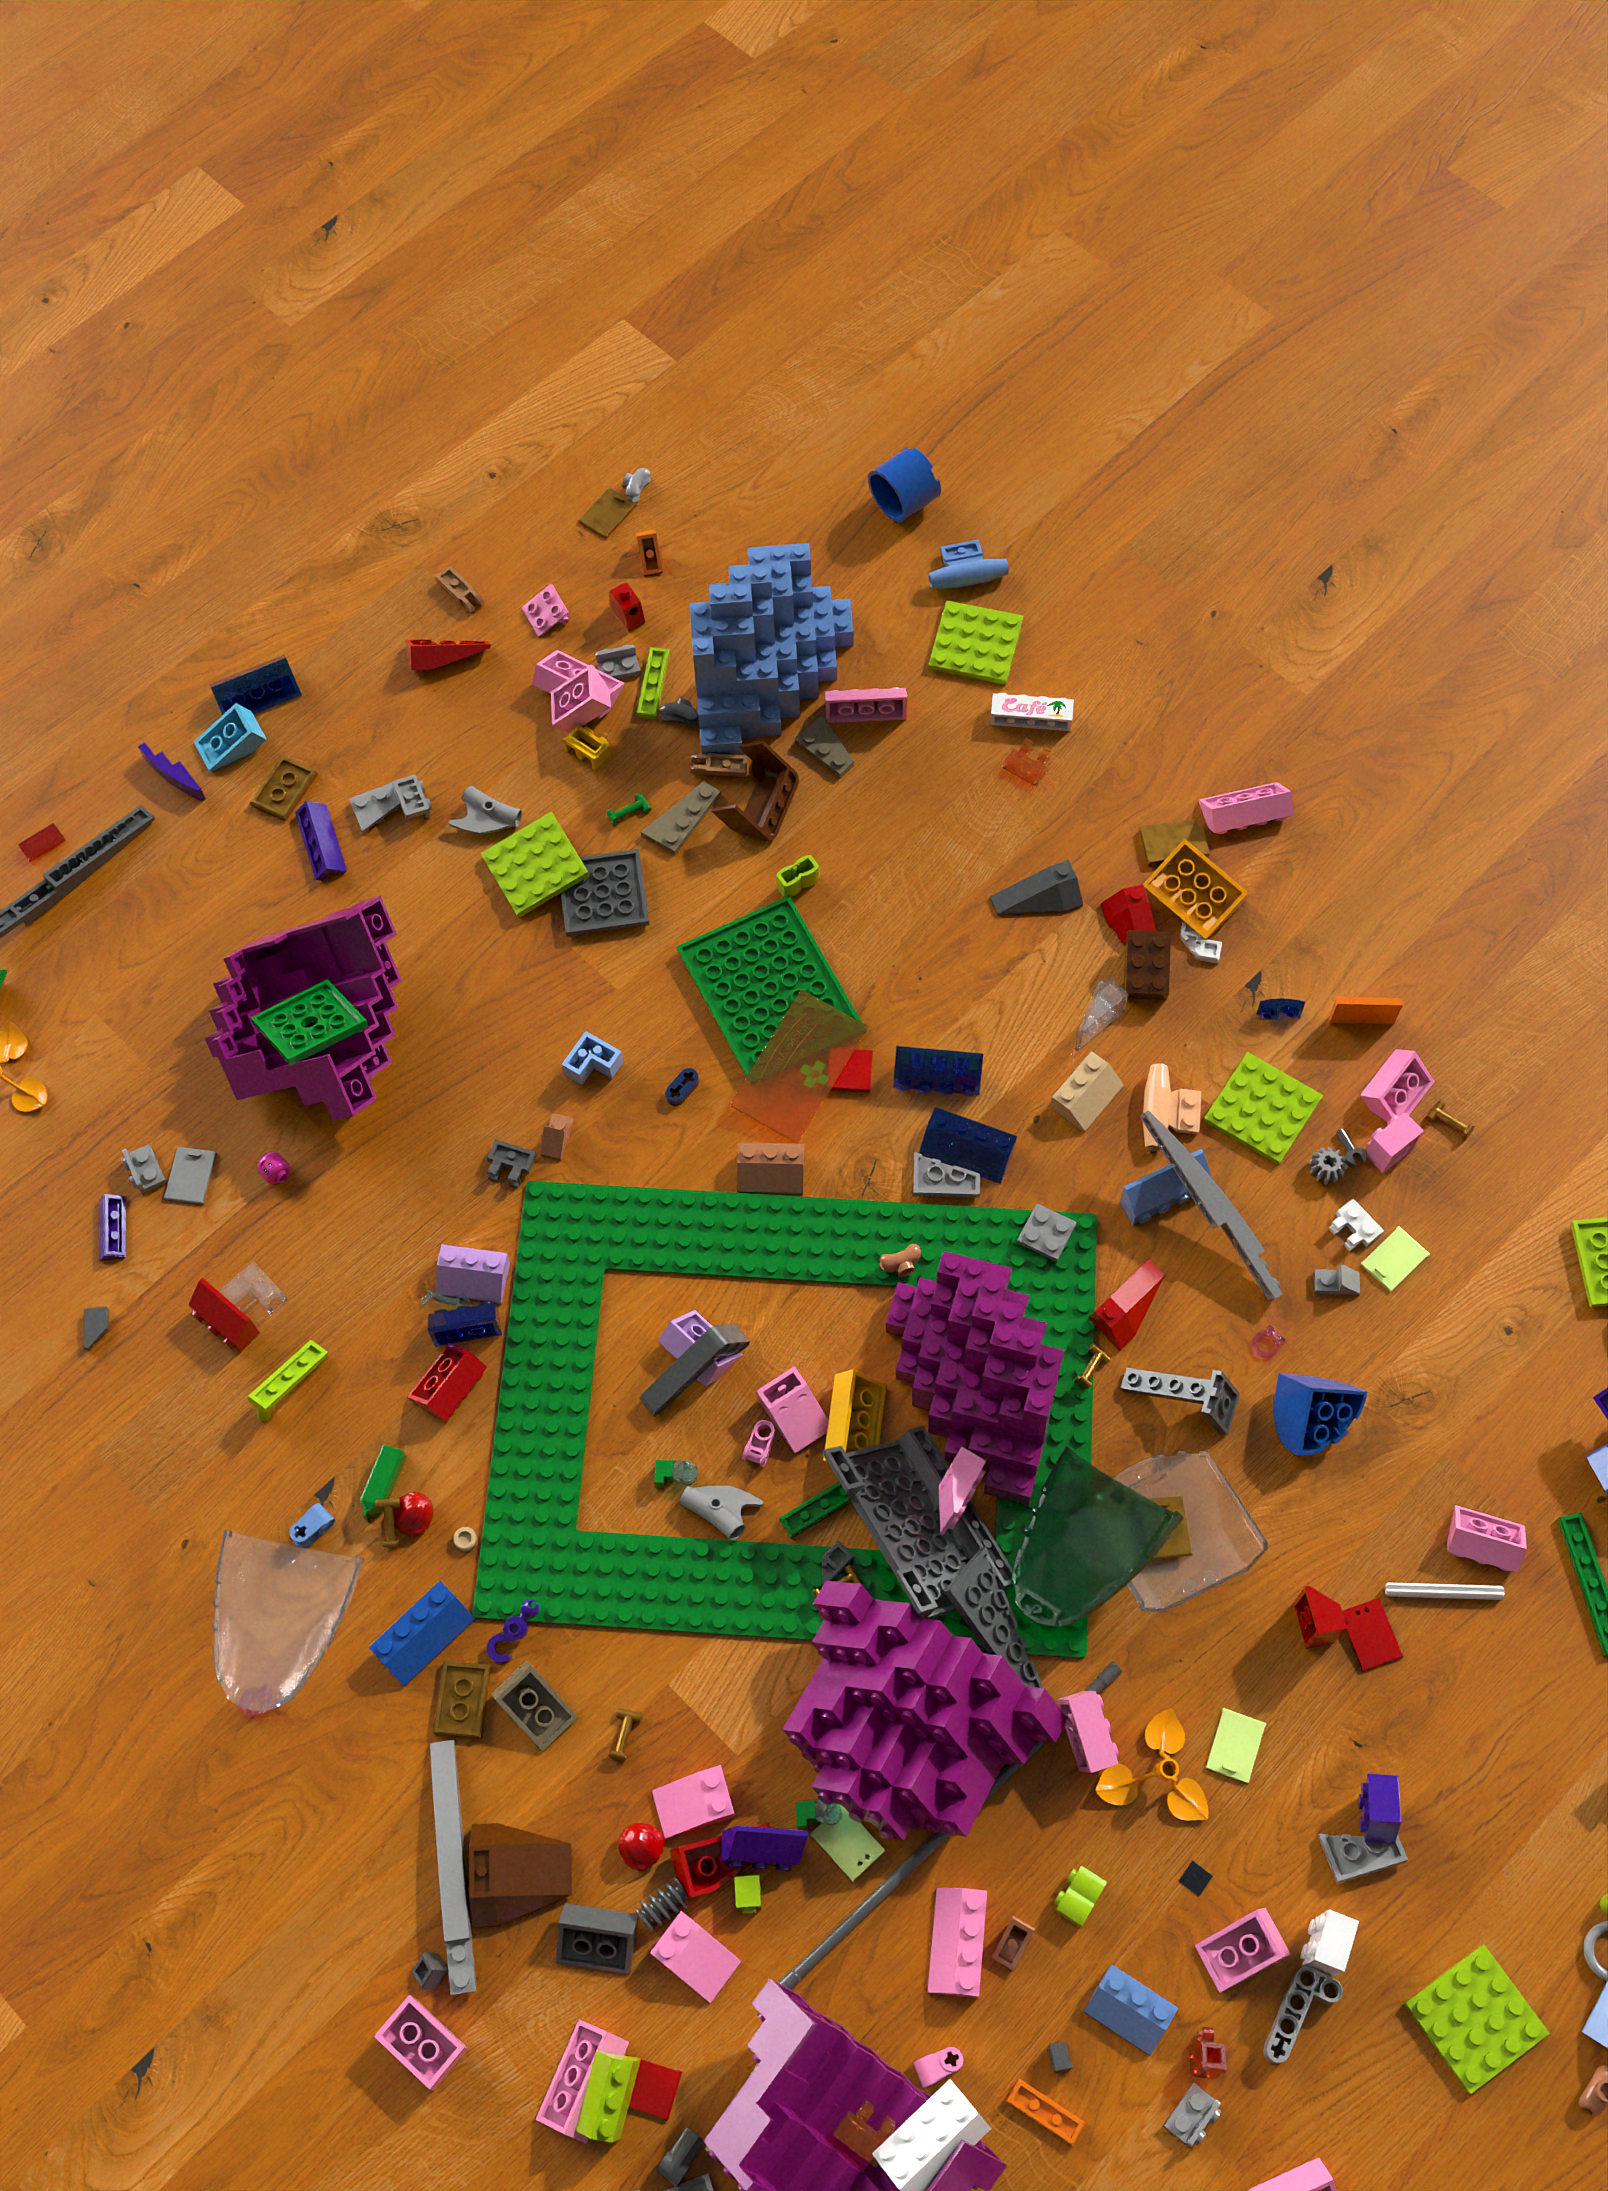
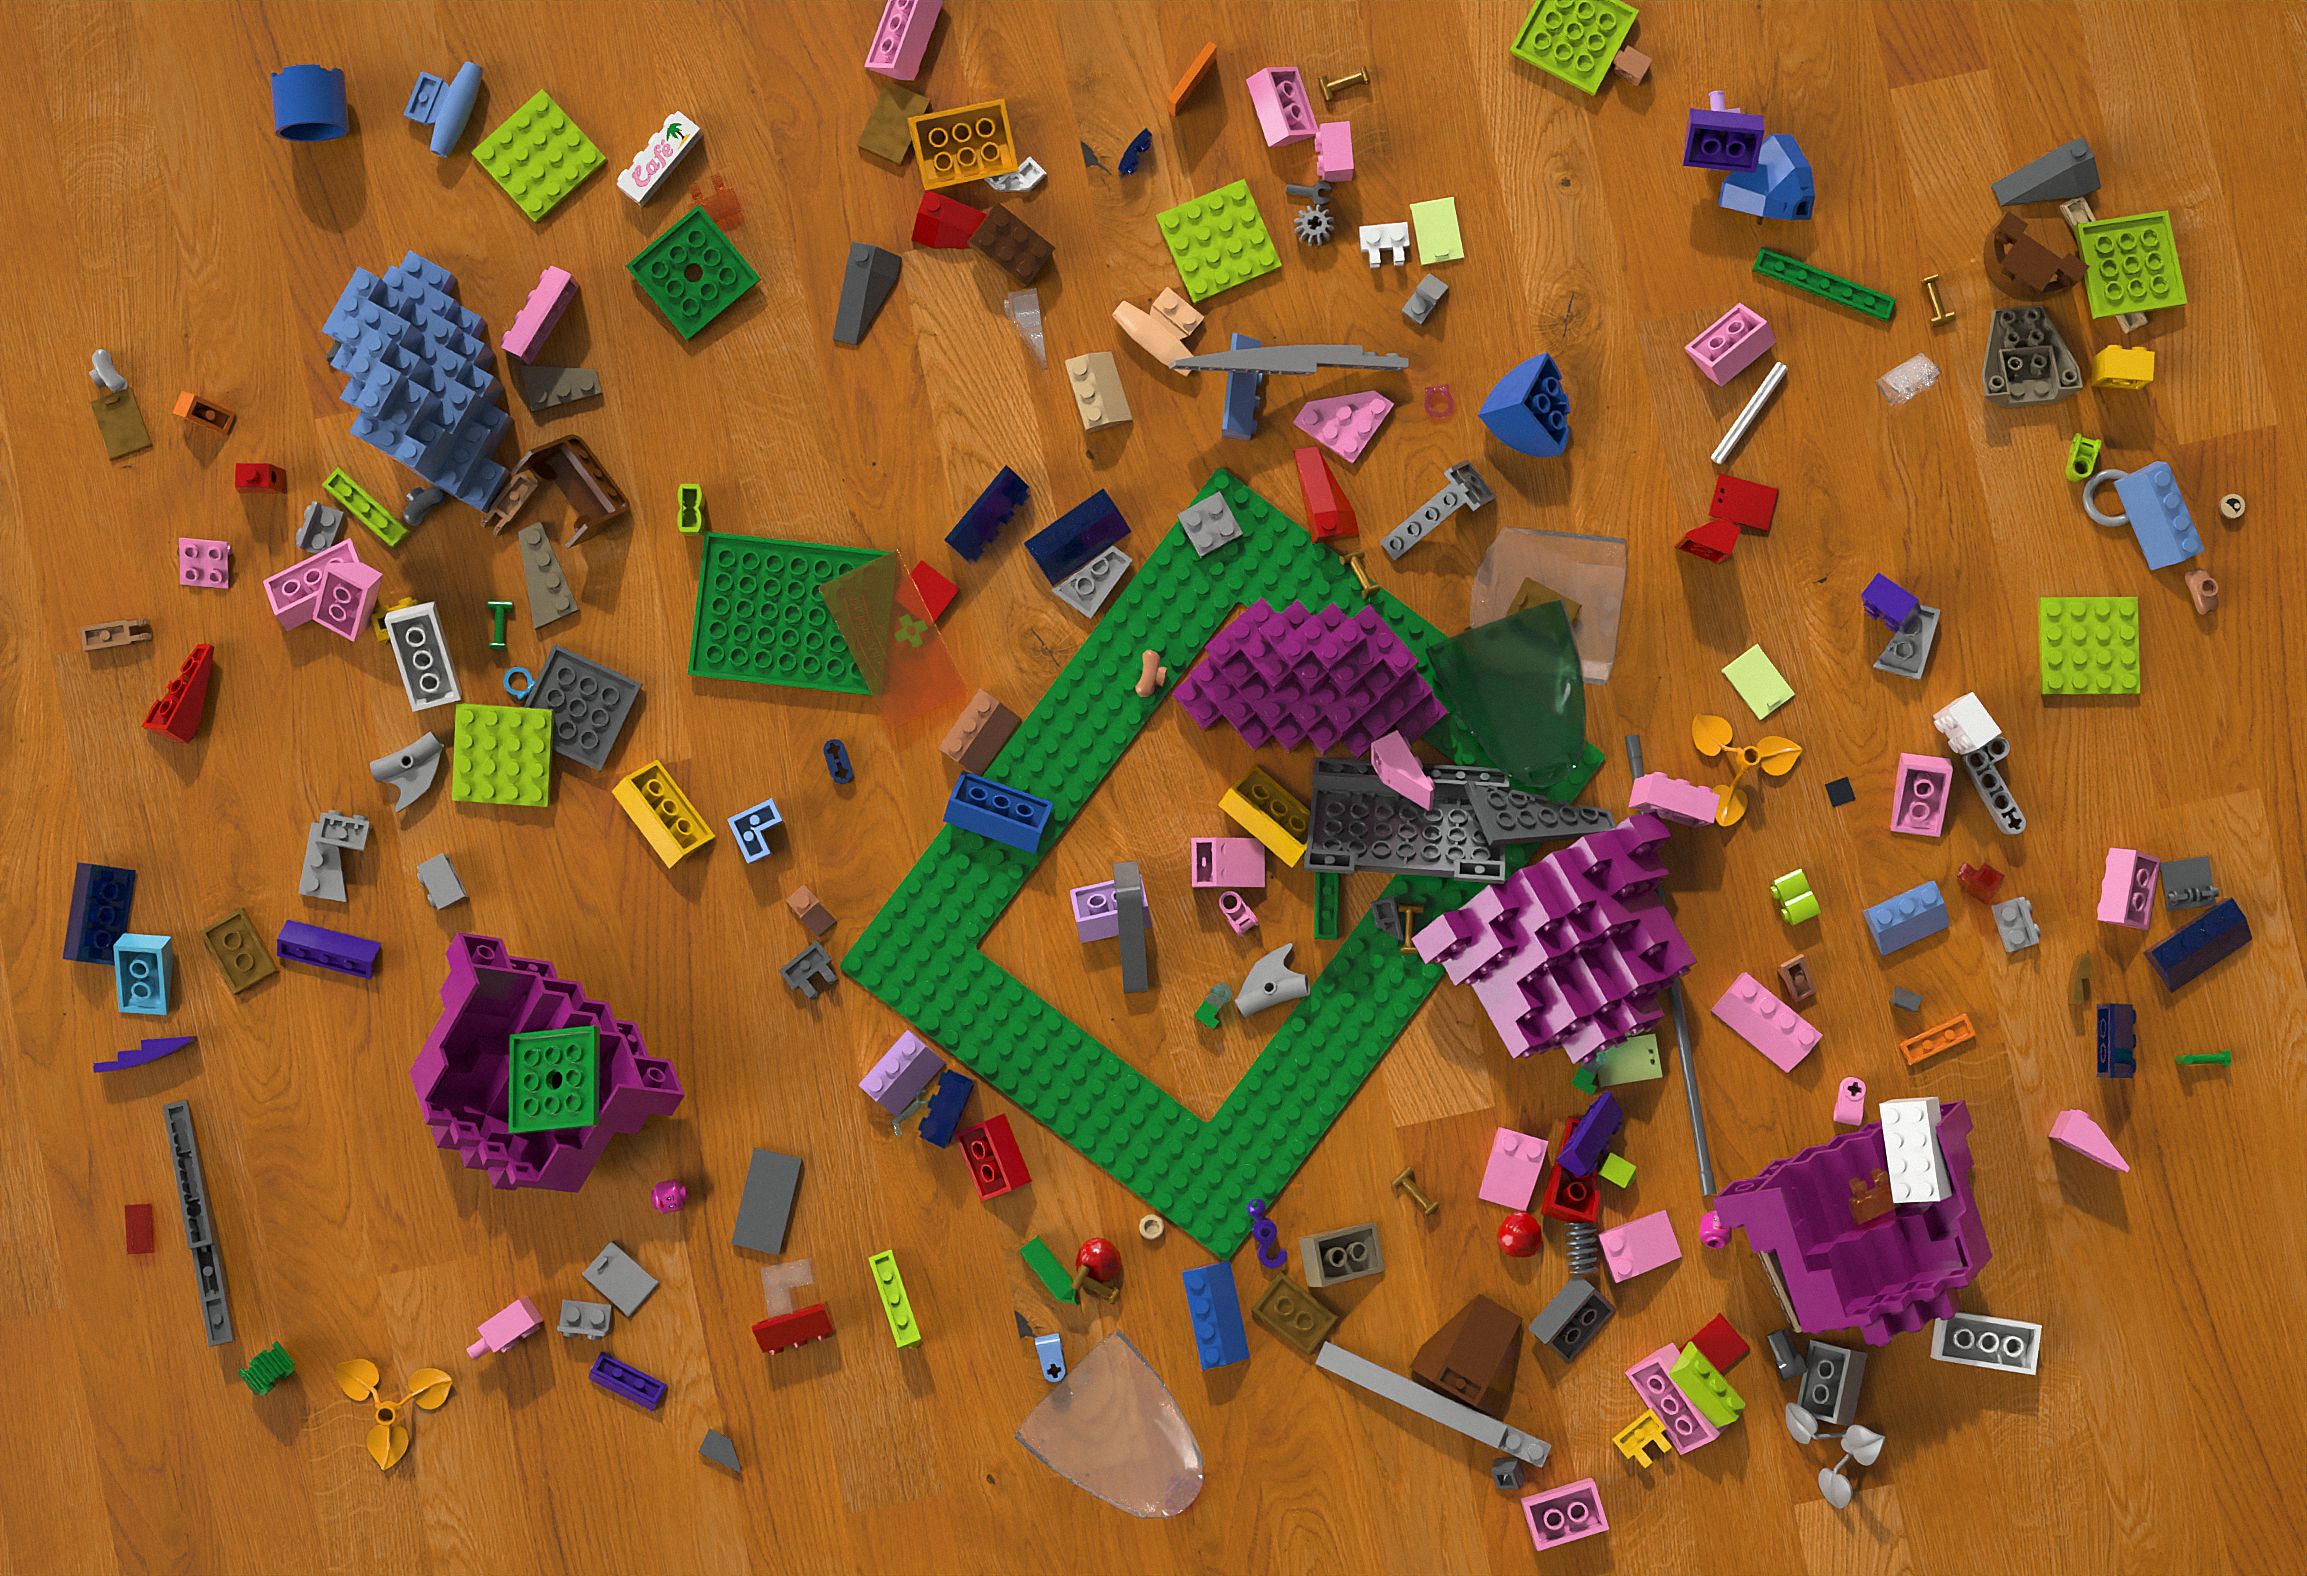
camera: 55 degrees left, 20 degrees up
none -> white brick [385,601,462,712]
none -> light grey brick [417,853,469,911]
none -> bright pink brick [467,1296,544,1361]
none -> dark azure piece [503,667,536,701]
none -> yellow slope [611,759,715,869]
none -> green piece [626,204,762,341]
none -> dark grey tile [731,1148,802,1255]
none -> blue slope [943,770,1054,854]
none -> bright pink plate [1293,390,1394,464]
none -> yellow plate [1612,1408,1672,1468]
none -> dark pink head [1700,1210,1732,1249]
none -> clear slope [1876,353,1942,406]

